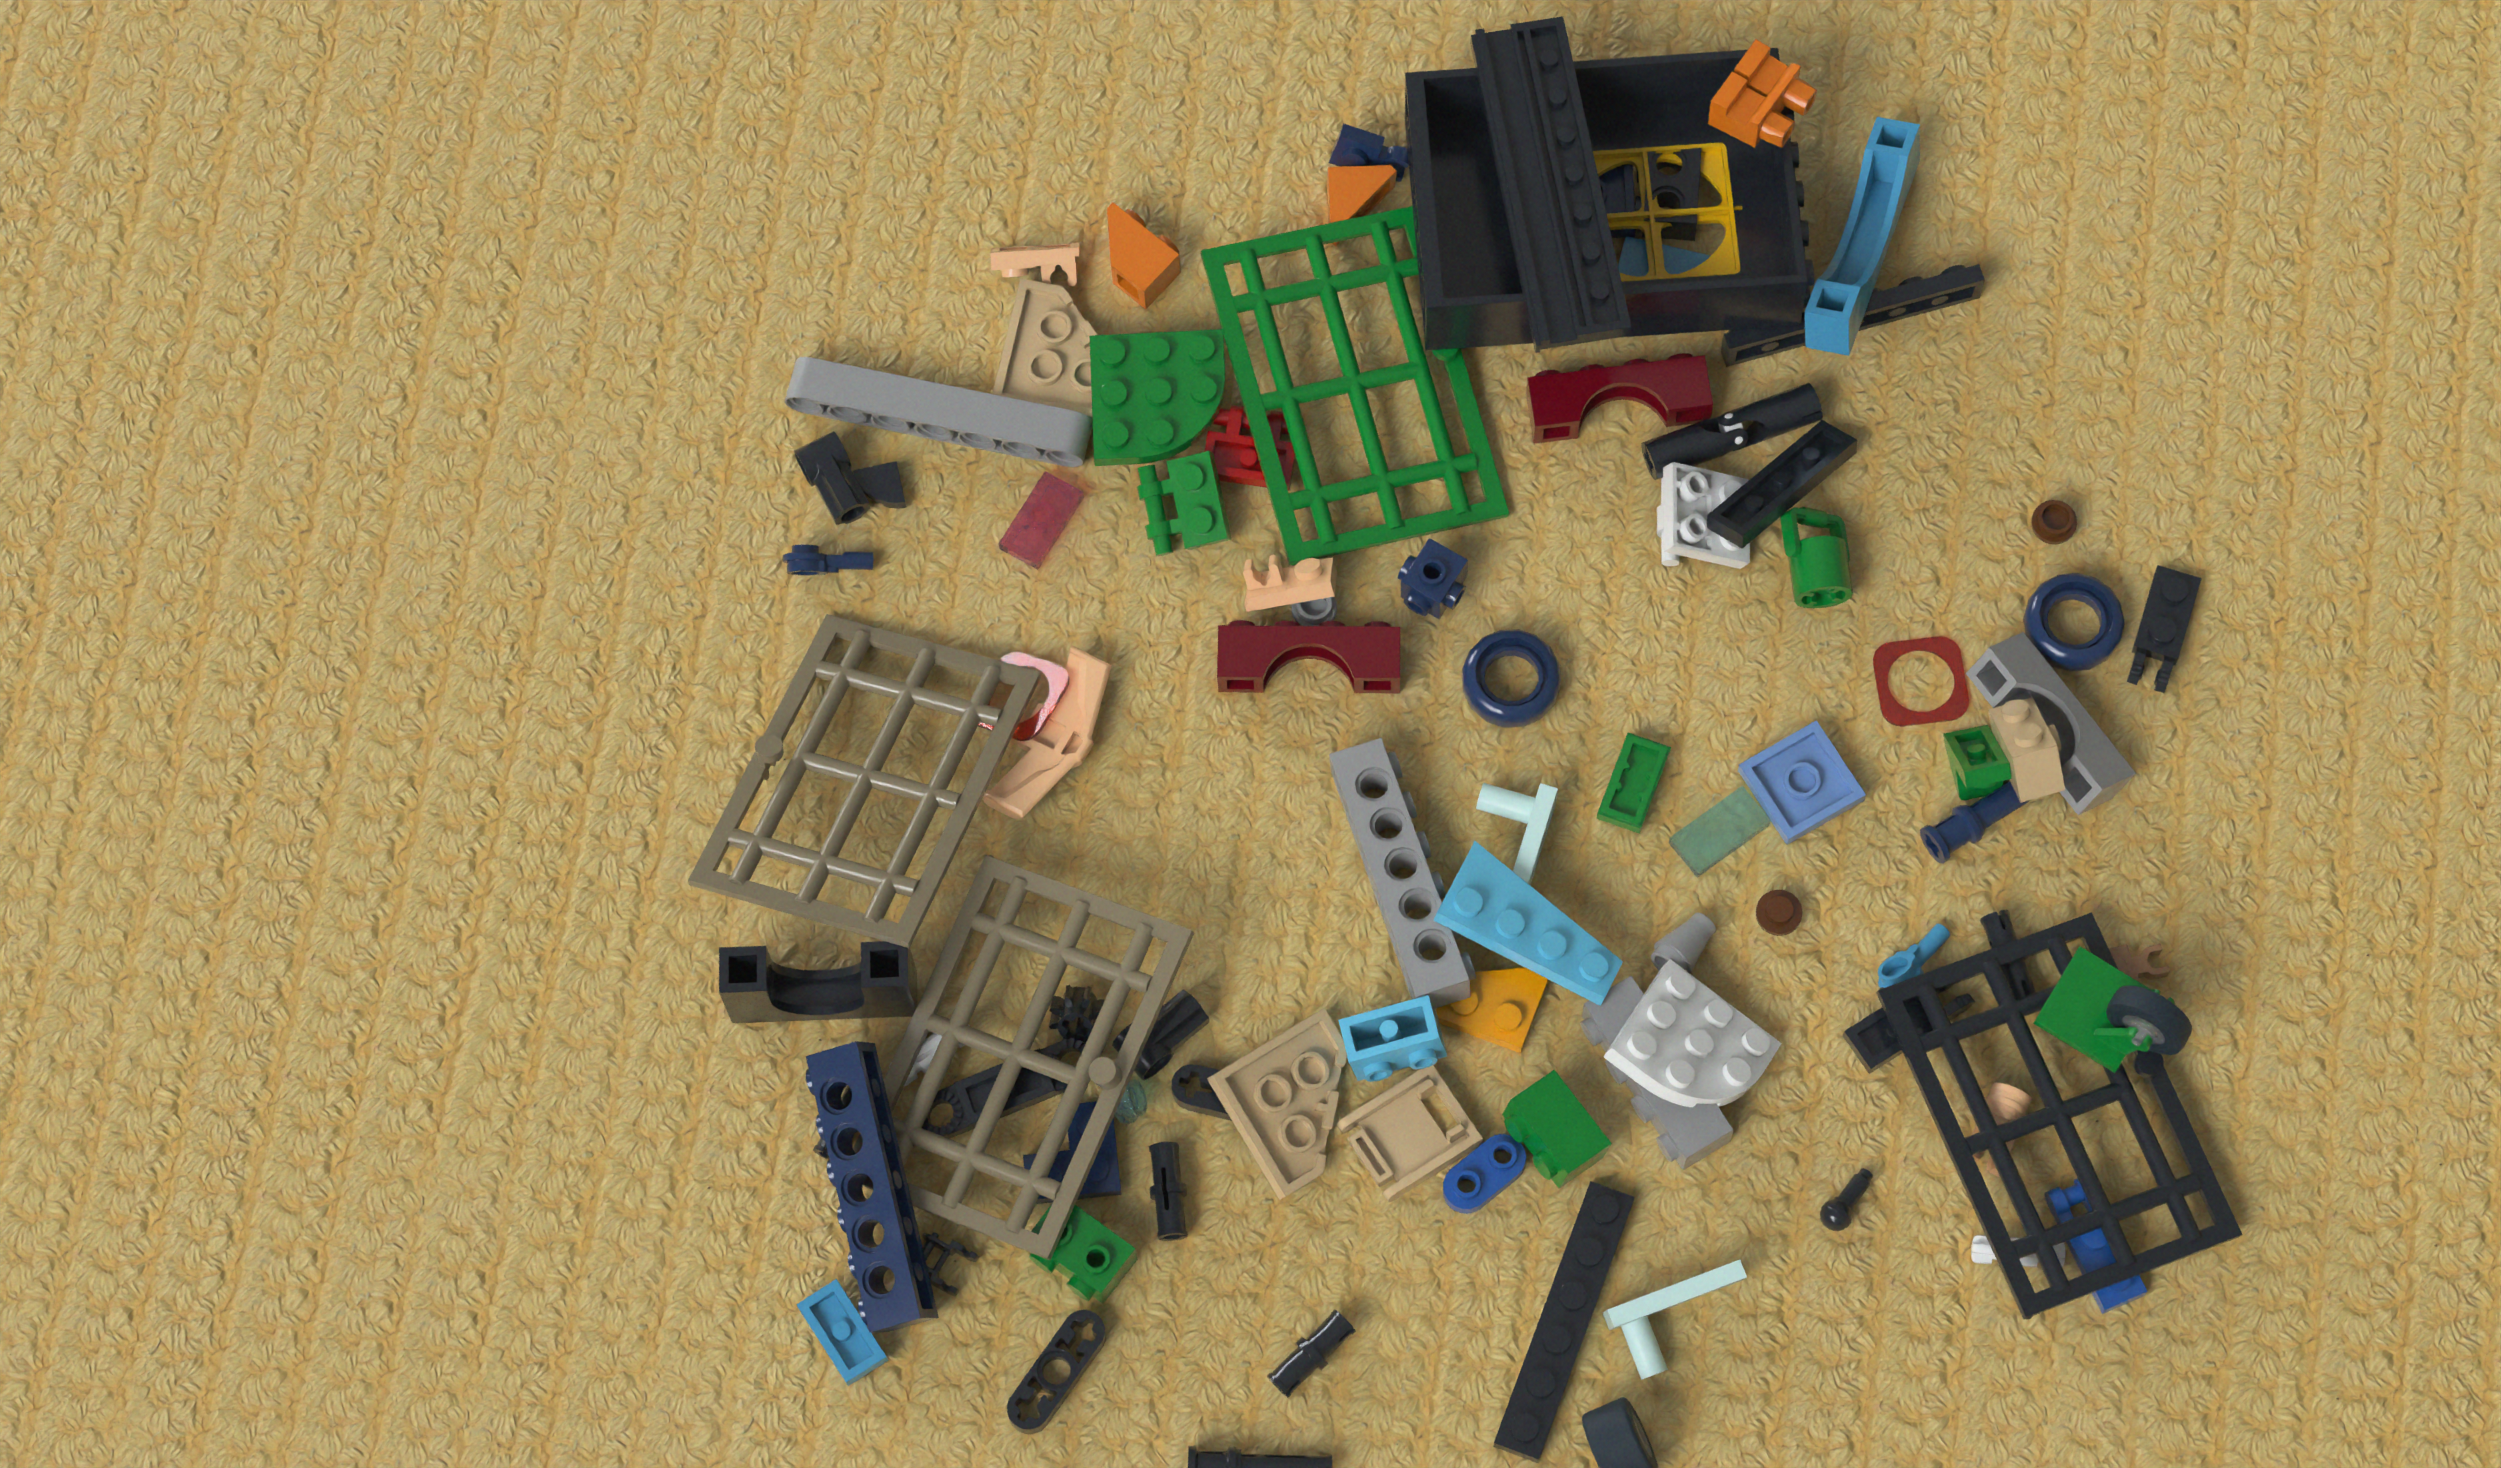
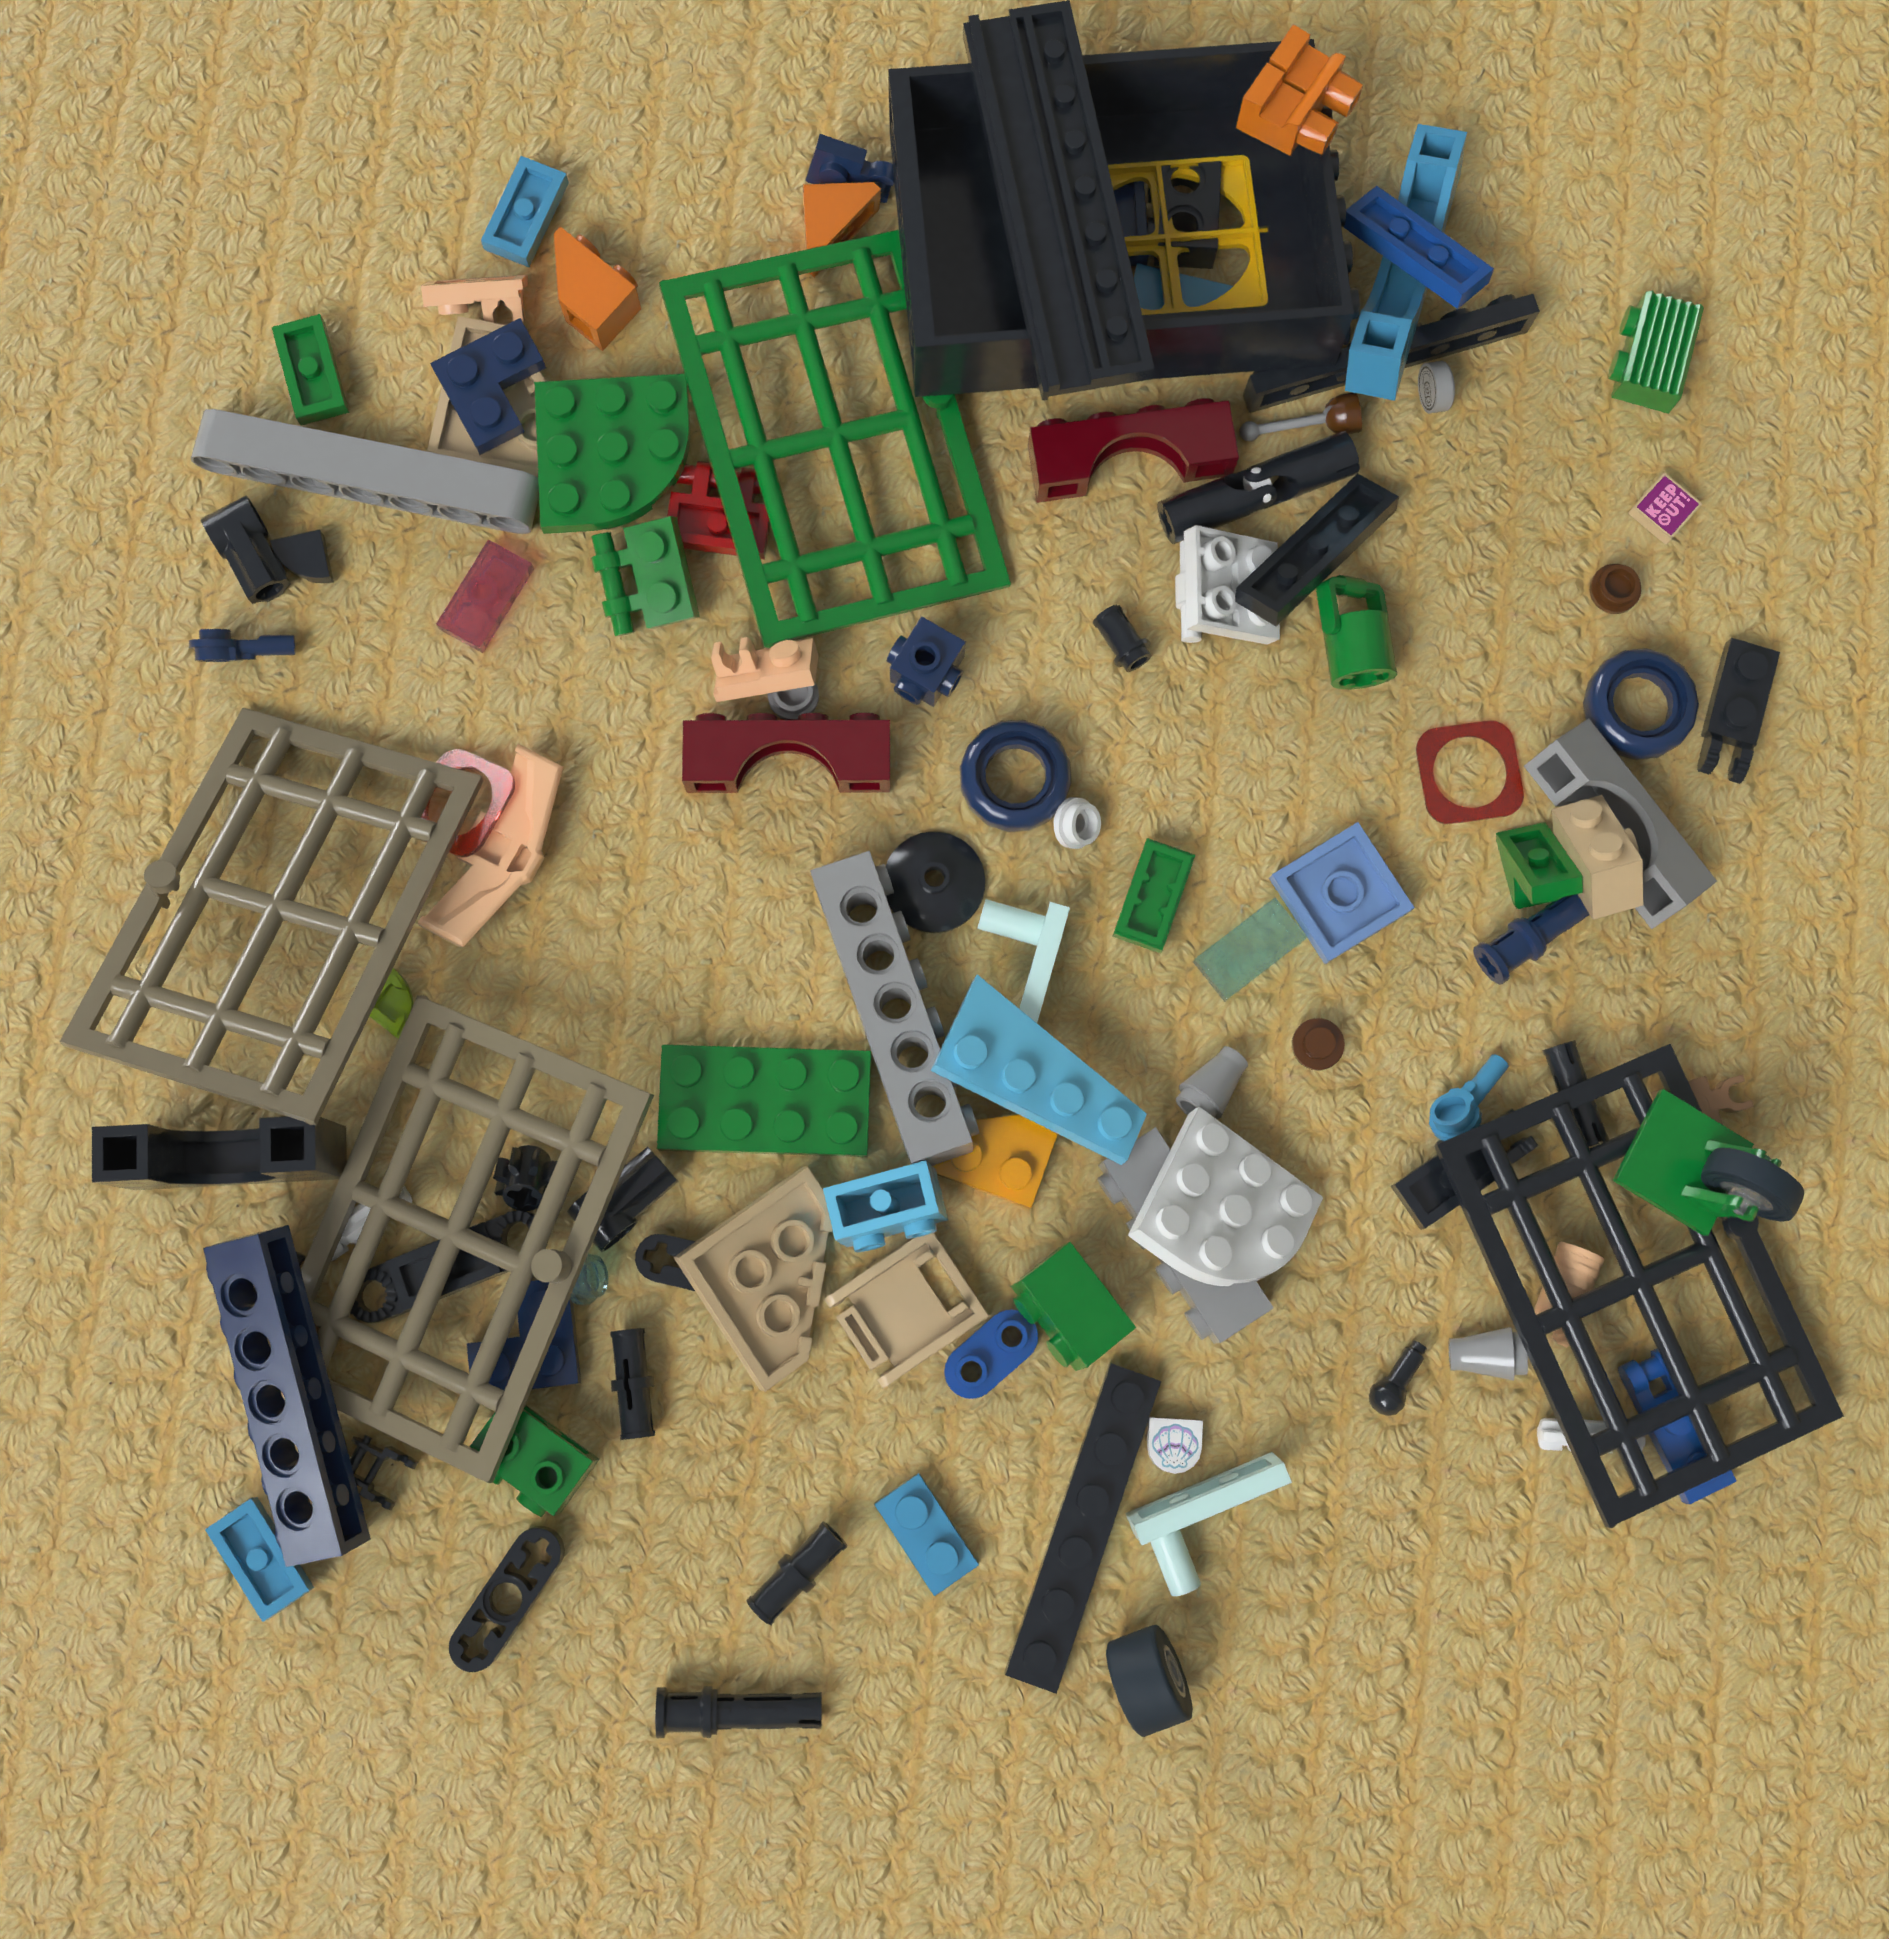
camera: 10 degrees left, 10 degrees up
none -> green plate [271,314,349,426]
none -> lime tile [370,968,414,1039]
none -> dark blue plate [430,318,546,455]
none -> dark azure plate [481,156,569,267]
none -> green plate [657,1045,871,1157]
none -> dark azure plate [874,1473,979,1596]
none -> black dish [886,832,985,933]
none -> white plate [1054,797,1101,849]
none -> black pin [1093,604,1152,672]
none -> tile [1147,1417,1203,1474]
none -> hinge [1240,392,1362,441]
none -> blue plate [1344,186,1494,309]
none -> light grey tile [1418,361,1455,414]
none -> light grey cone [1448,1327,1528,1381]
none -> green brick [1608,291,1704,414]
none -> tile [1628,472,1702,545]

